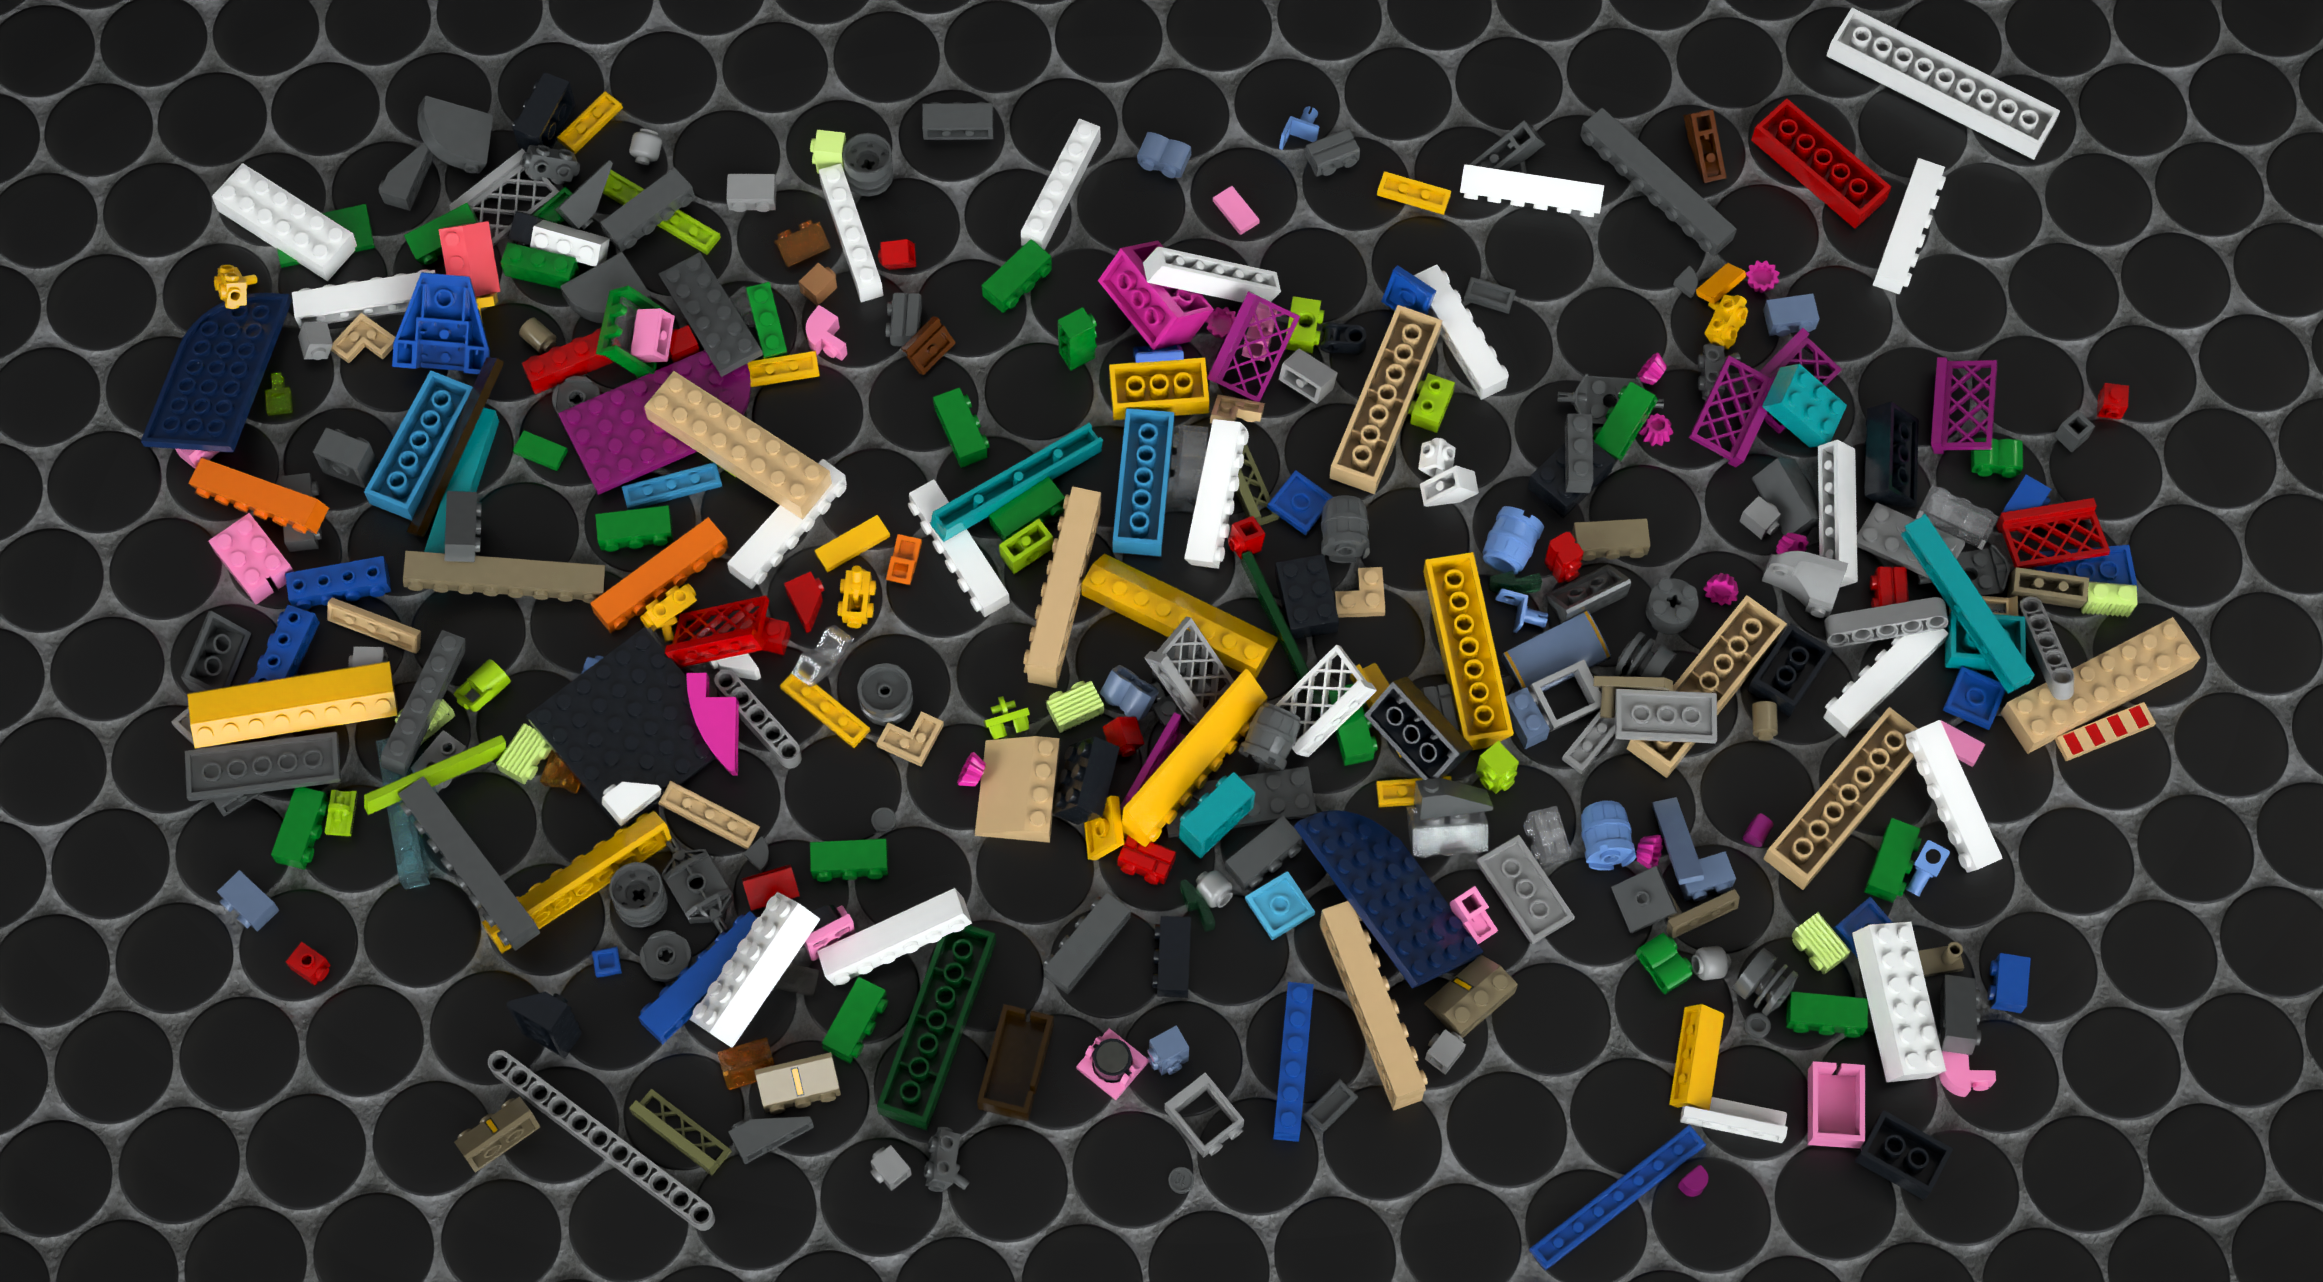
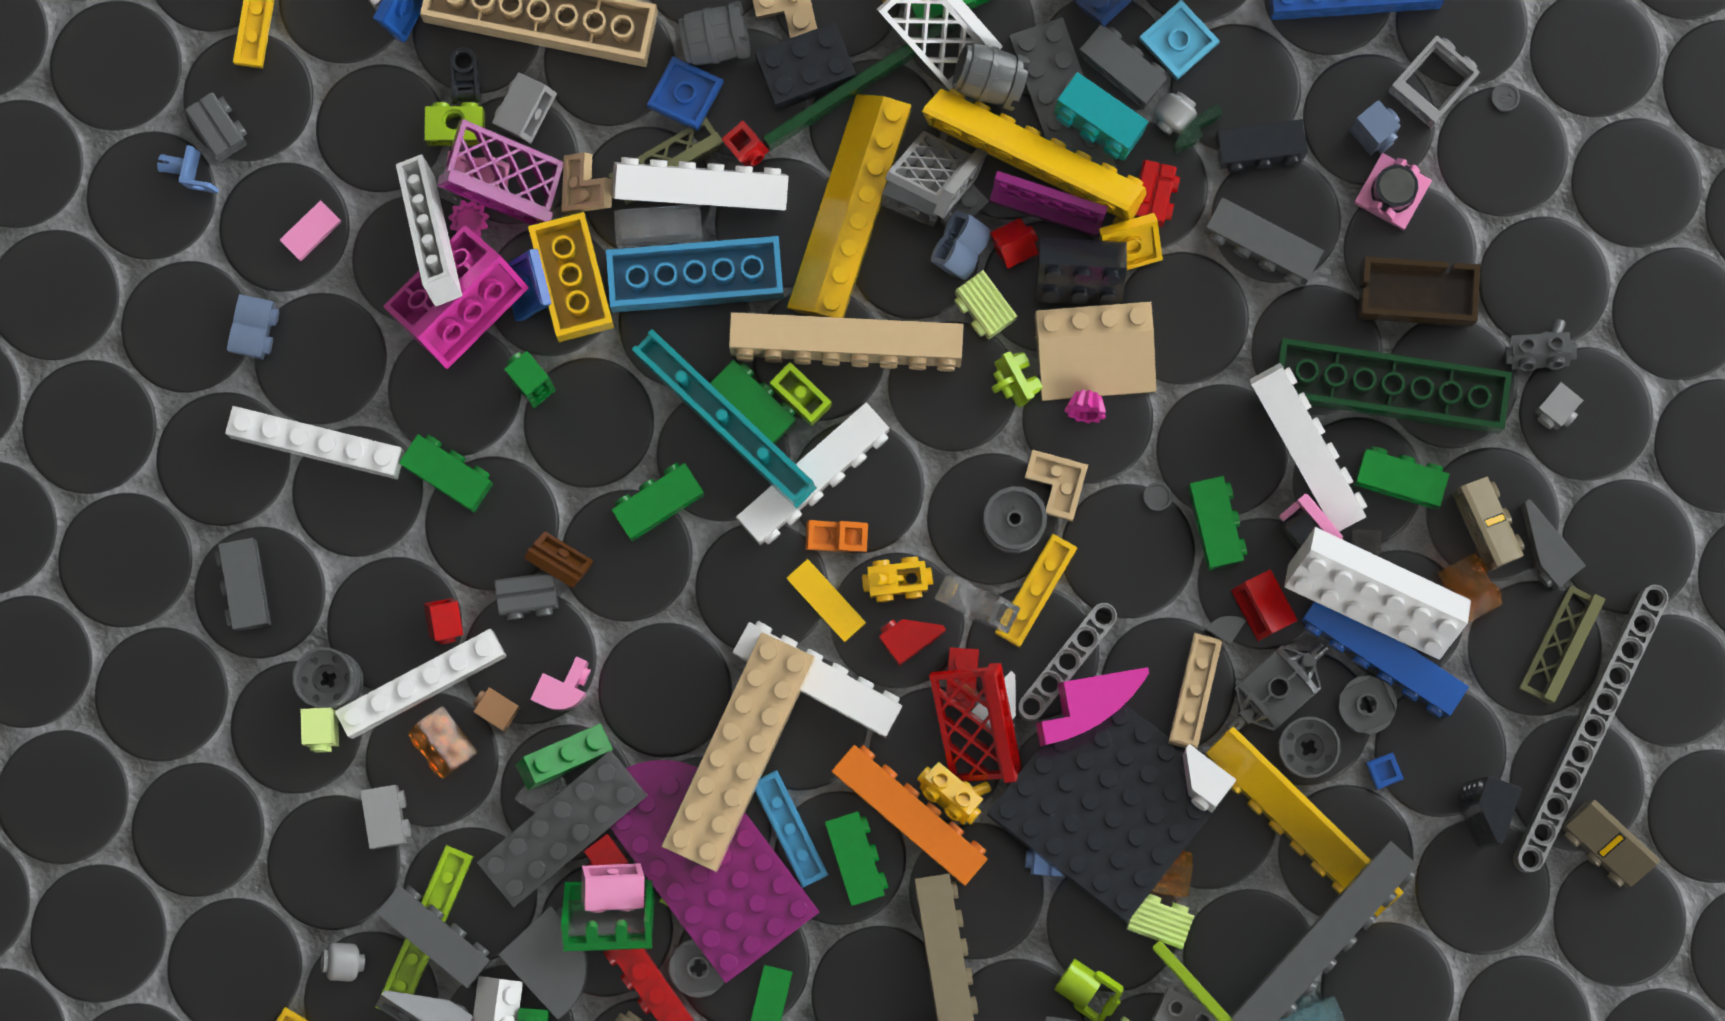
camera: 100 degrees left, 15 degrees up
yellow plate [747,351,820,387] -> none

